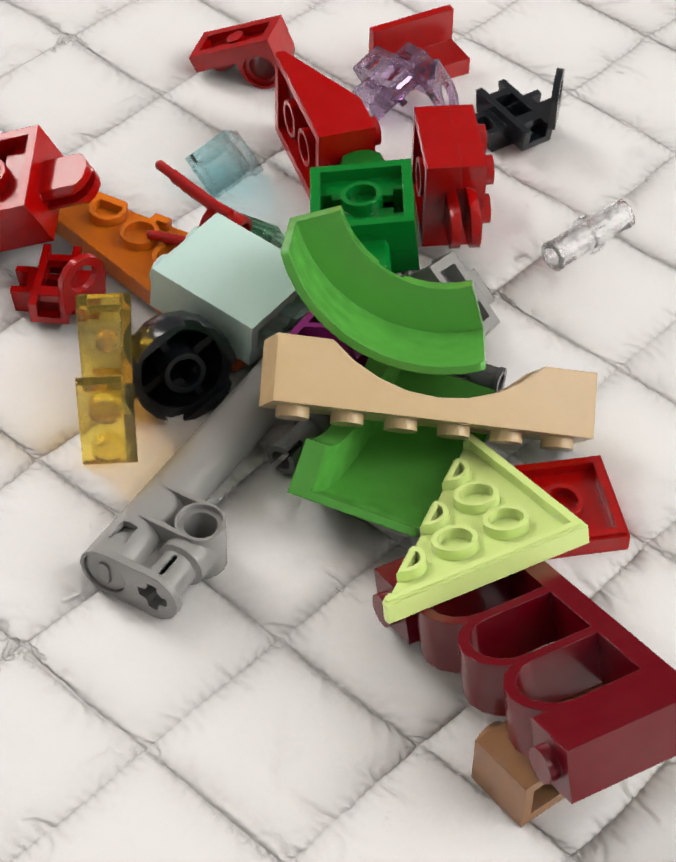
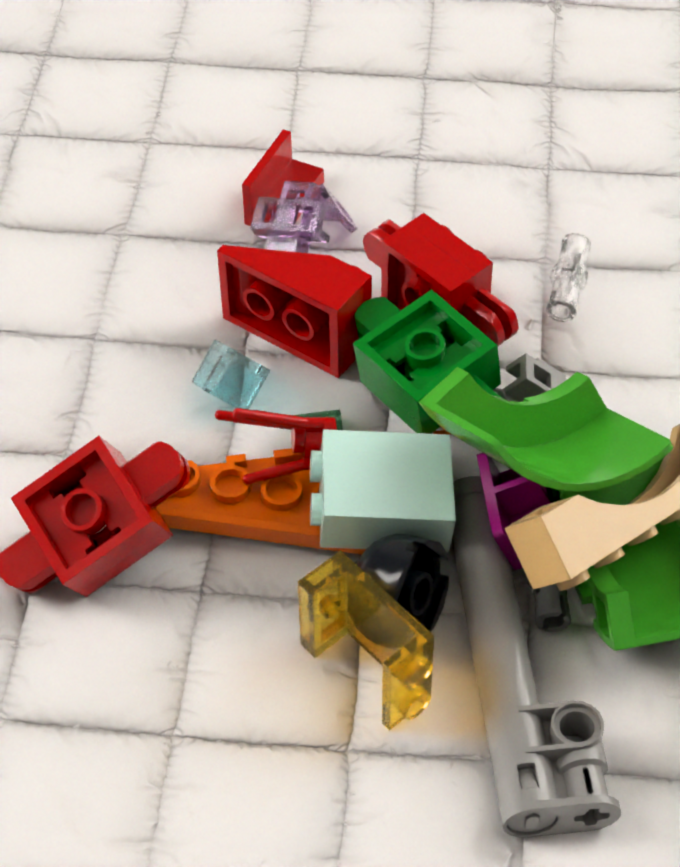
camera: 35 degrees left, 5 degrees up
red piece [10,244,107,324] -> none
red plate [189,15,295,89] -> none
black piece [475,68,565,152] -> none

